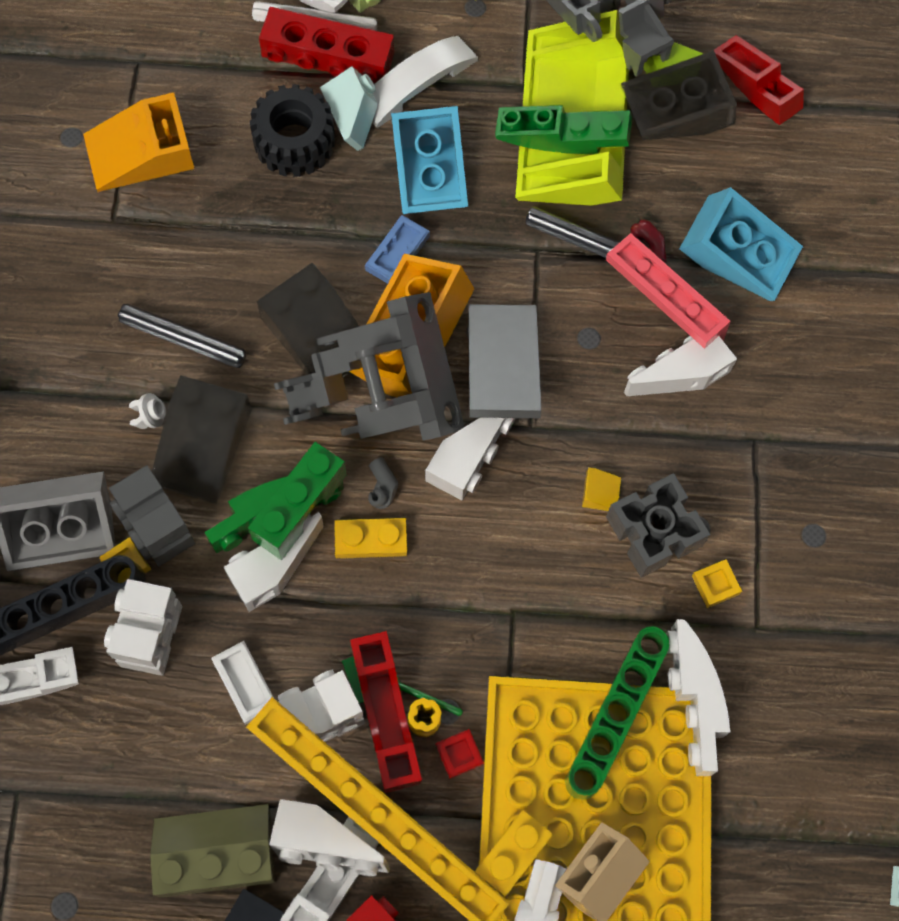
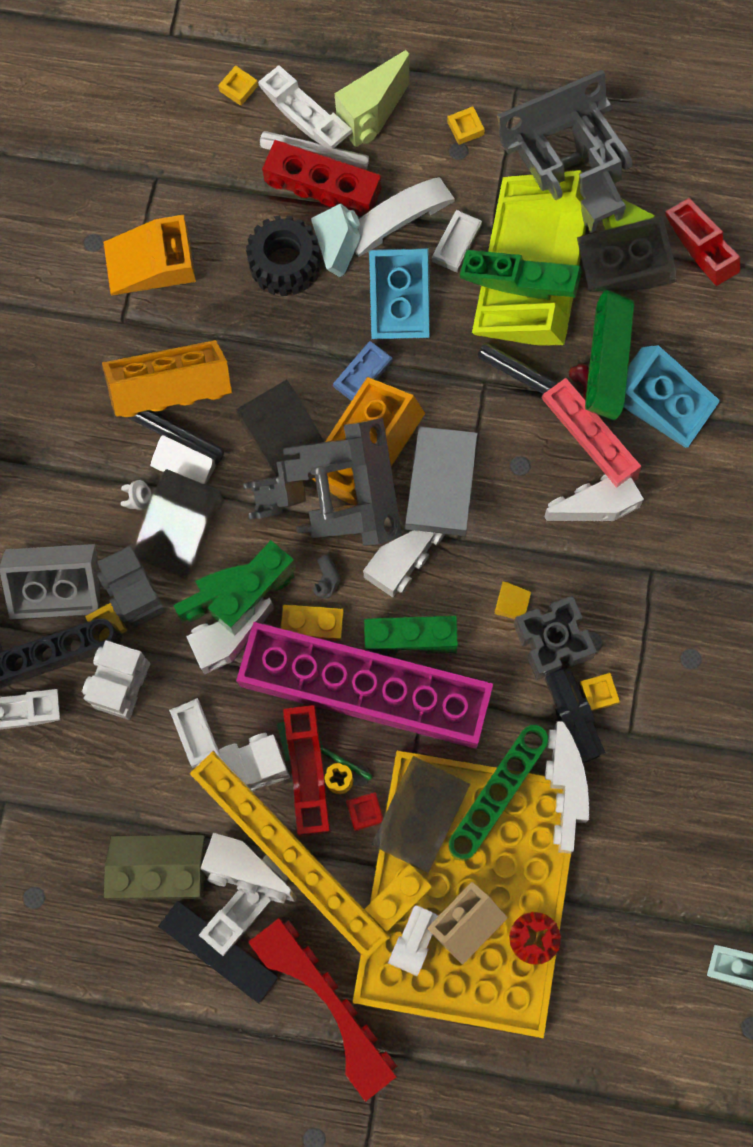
camera: 15 degrees right, 5 degrees up
none -> light orange slope [102,340,232,417]
none -> white slope [150,435,216,491]
none -> dark pink brick [236,622,493,749]
none -> green arch [364,616,458,655]
none -> clear smoke slope [372,756,470,873]
none -> white tile [432,210,482,272]
none -> red gear [509,912,561,965]
none -> black piece [545,668,606,763]
none -> green beam [585,290,634,420]

